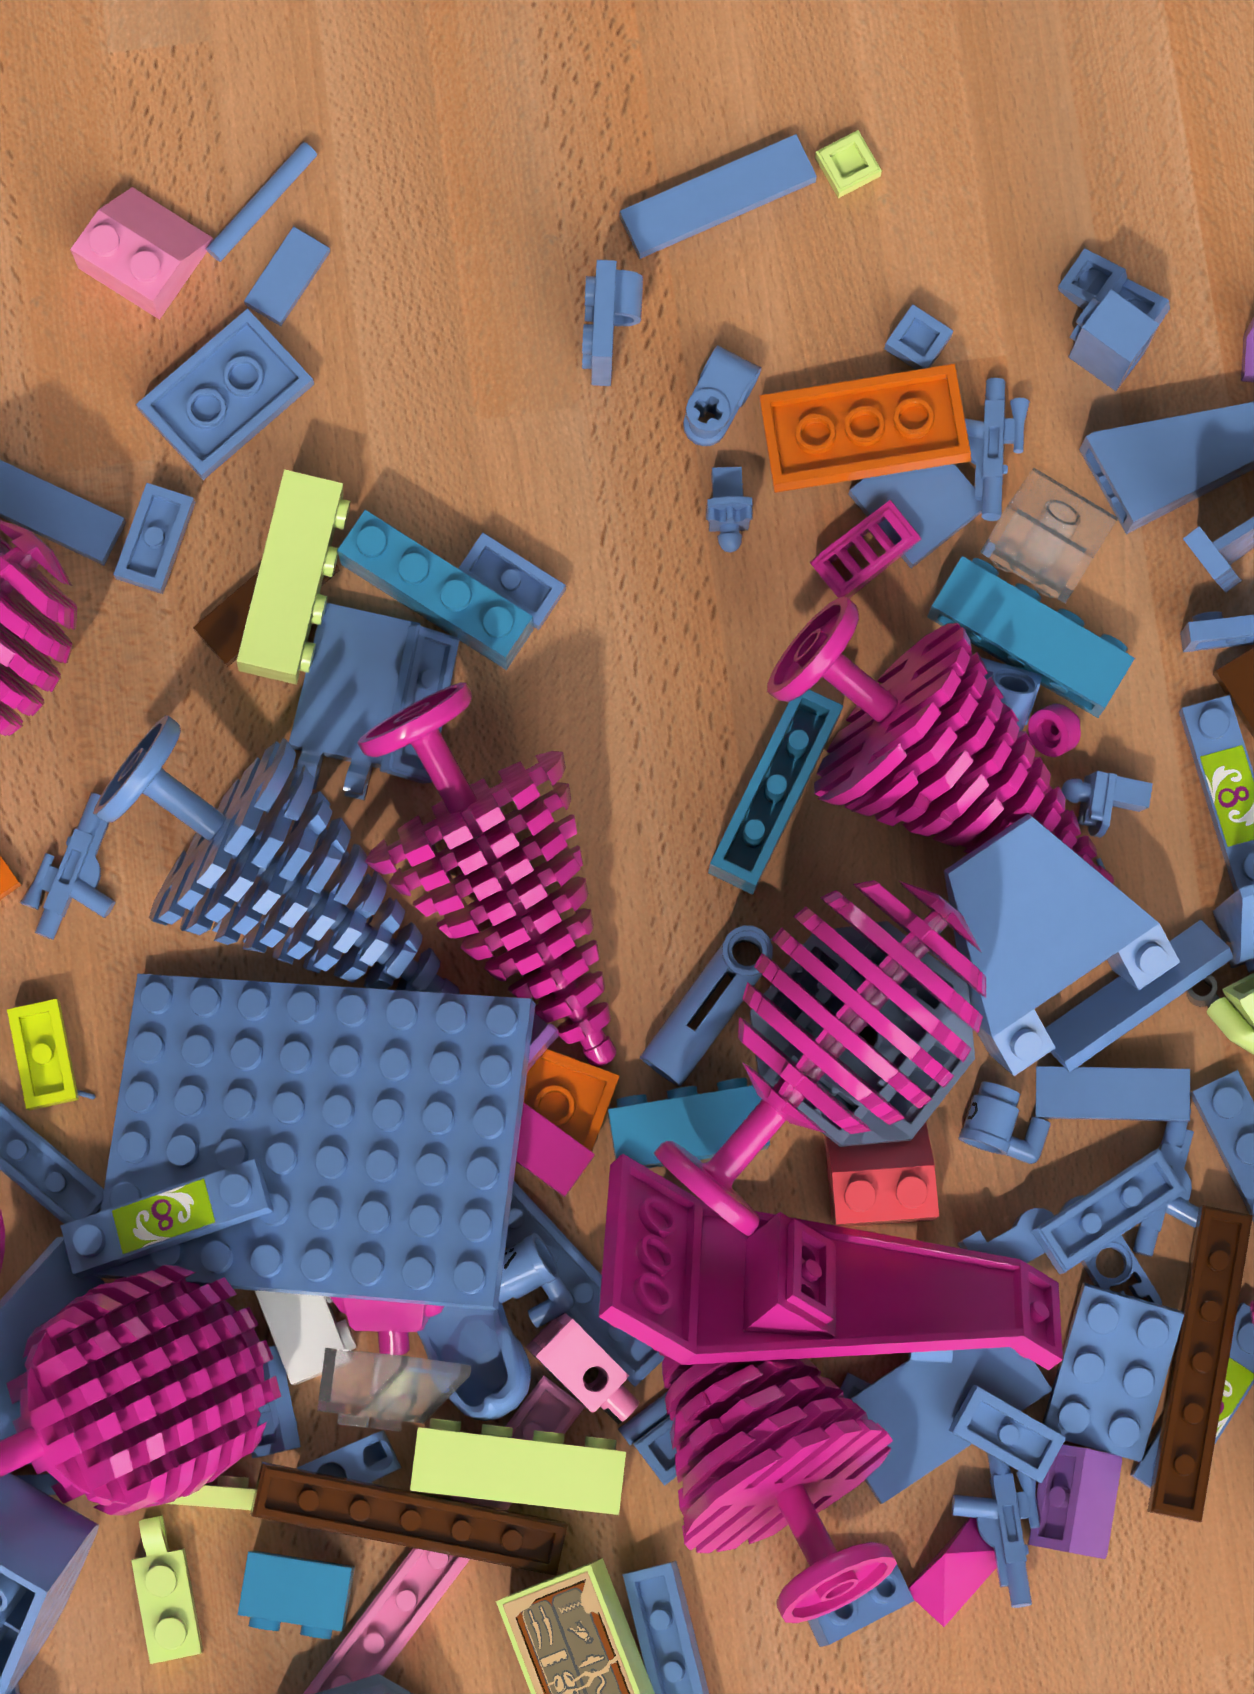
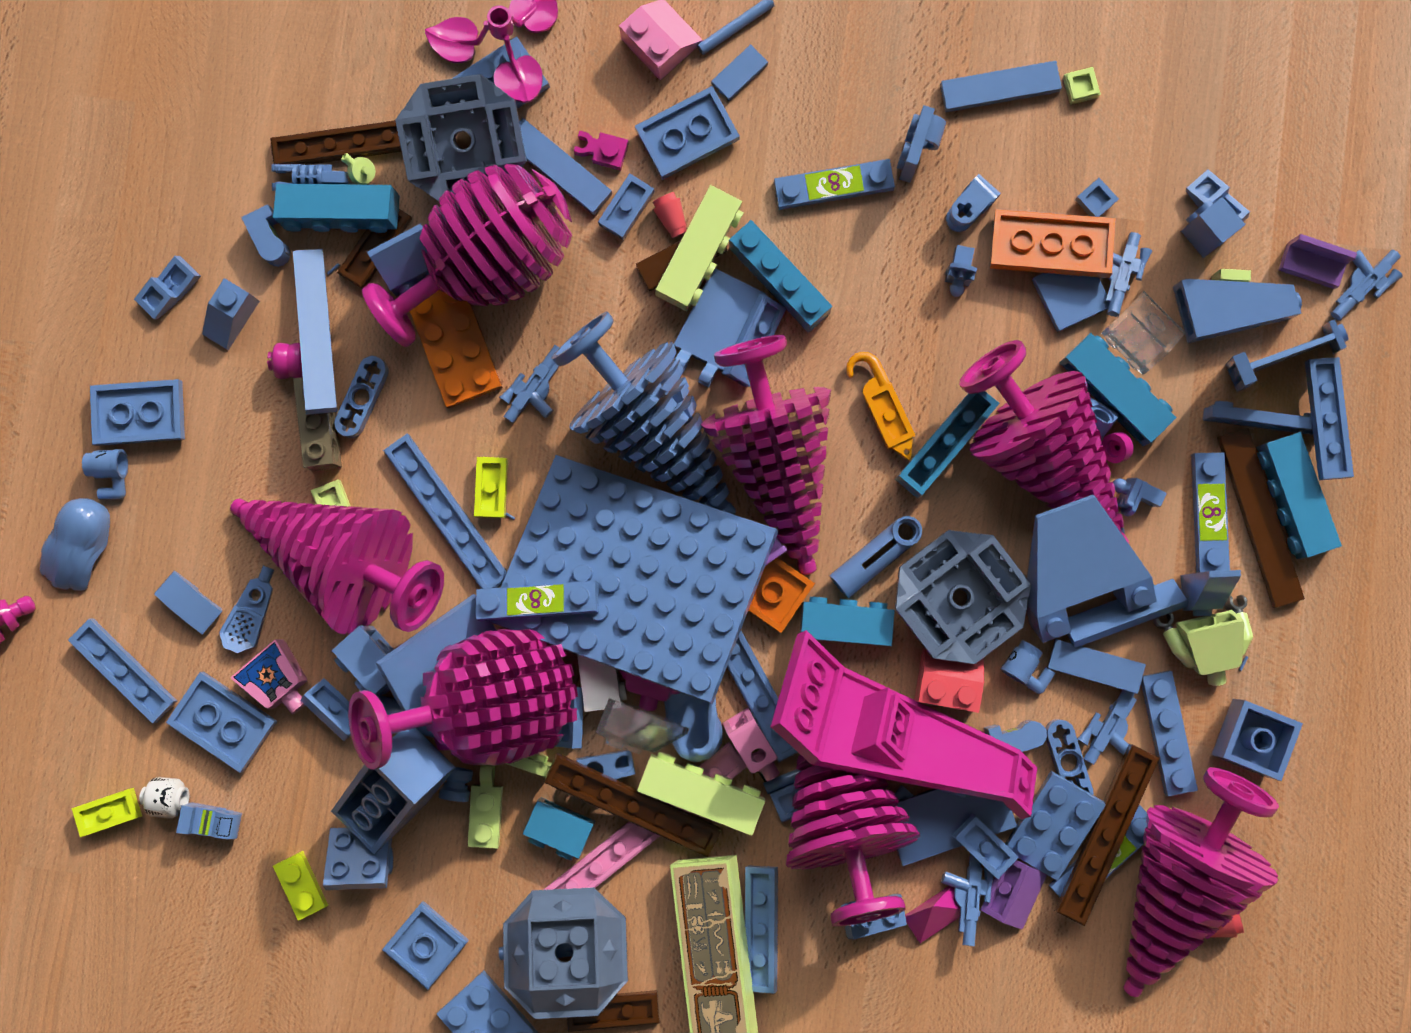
camera: 25 degrees right, 5 degrees up
medium blue plate [458,532,566,630] -> none
medium blue piece [499,1233,574,1328] -> none
dark pink tile [516,1102,595,1197] -> none
dark pink plant [654,880,986,1236] -> none
dark pink slope [810,500,922,599] -> none
medium blue tile [1031,1148,1187,1275] -> none
none -> medium blue wheel [438,767,473,802]
none -> dark pink plate [574,130,629,171]
none -> coral cone [653,192,687,239]
none -> medium blue plate [774,159,895,210]
none -> light orange plate [846,352,916,460]
none -> yellowish green tile [1211,269,1251,282]

